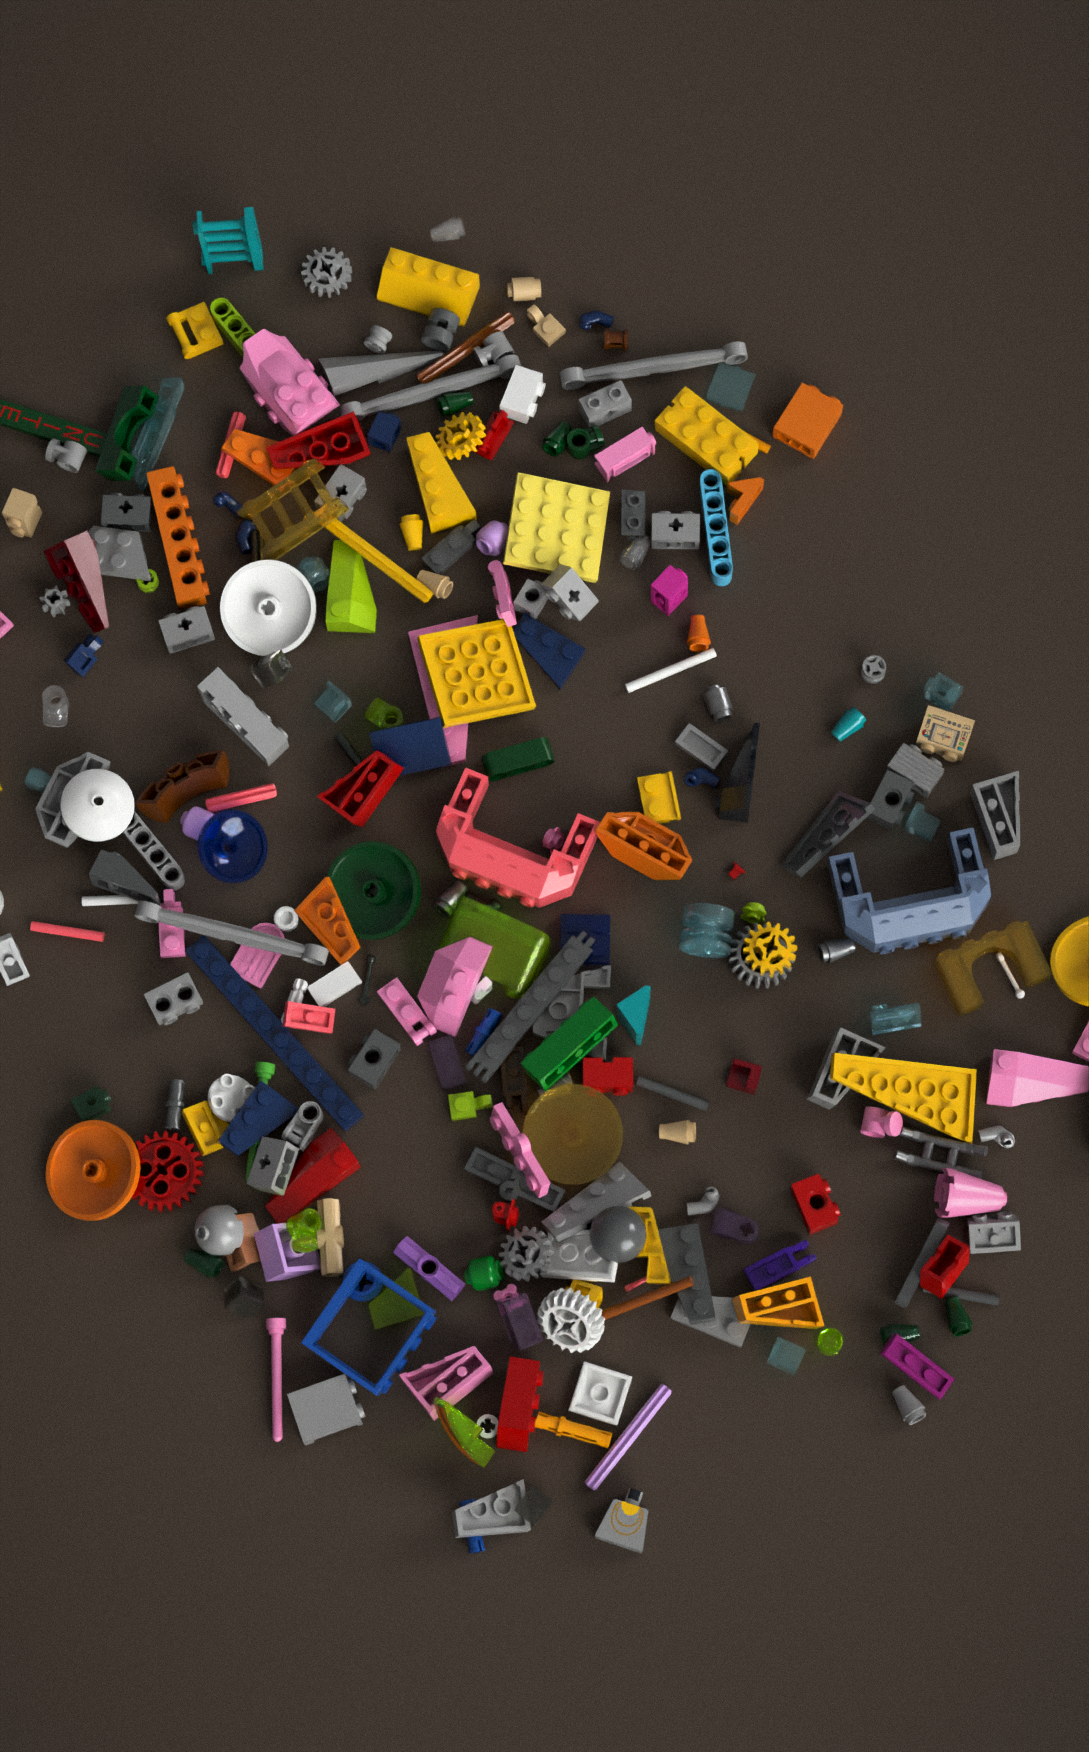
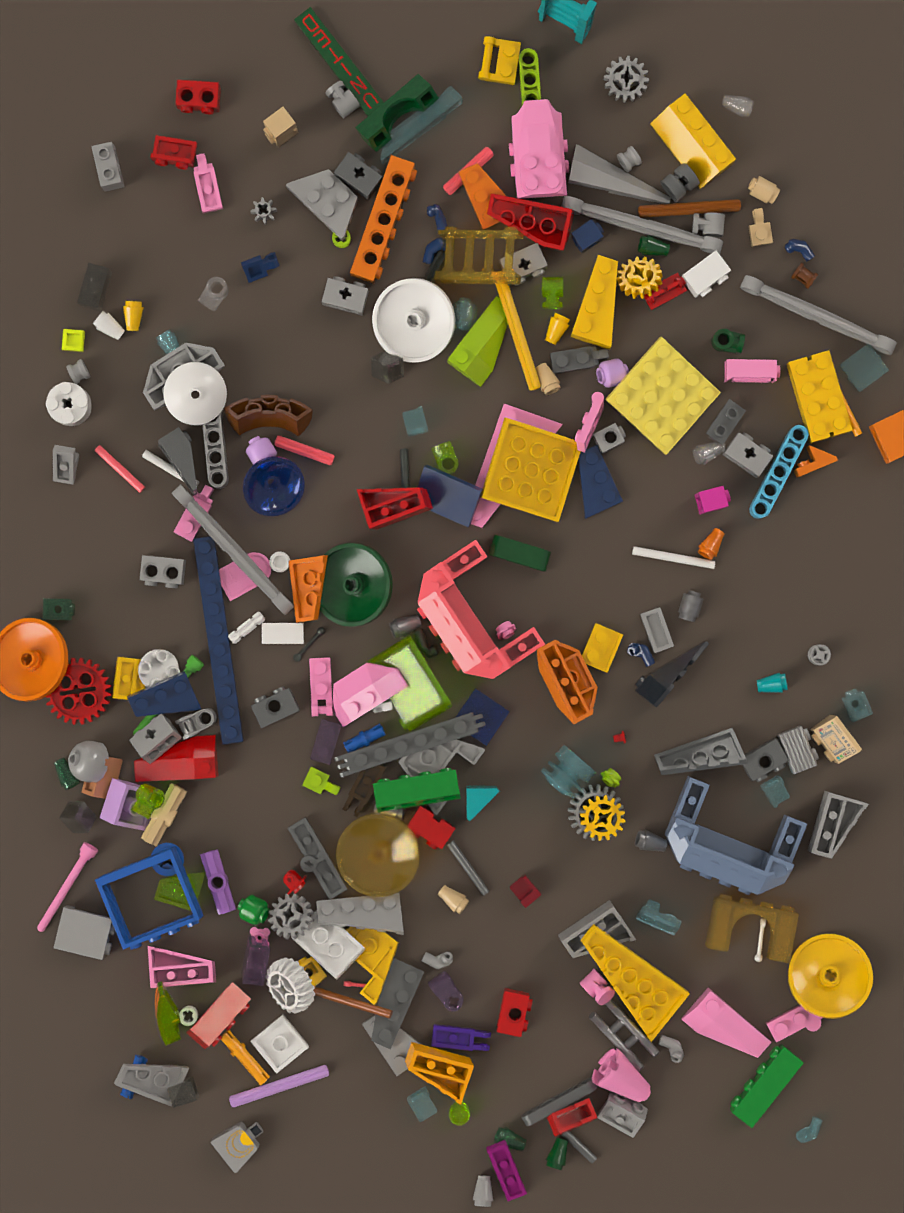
camera: 30 degrees right, 15 degrees up
dark red wedge [43,531,109,633] -> none
dark grey pin [164,1079,185,1132] -> none
light grey wedge [197,667,289,767] -> none
coral plate [282,1001,335,1034] -> none
bright pink hinge [490,1102,550,1198] -> none
light grey brick [541,564,599,621] -> none
dark green cone [542,421,572,457] -> none
light grey brick [579,380,632,428] -> none
dark grey piece [589,1206,647,1263] -> none
none -> clear neon green piece [542,277,563,309]

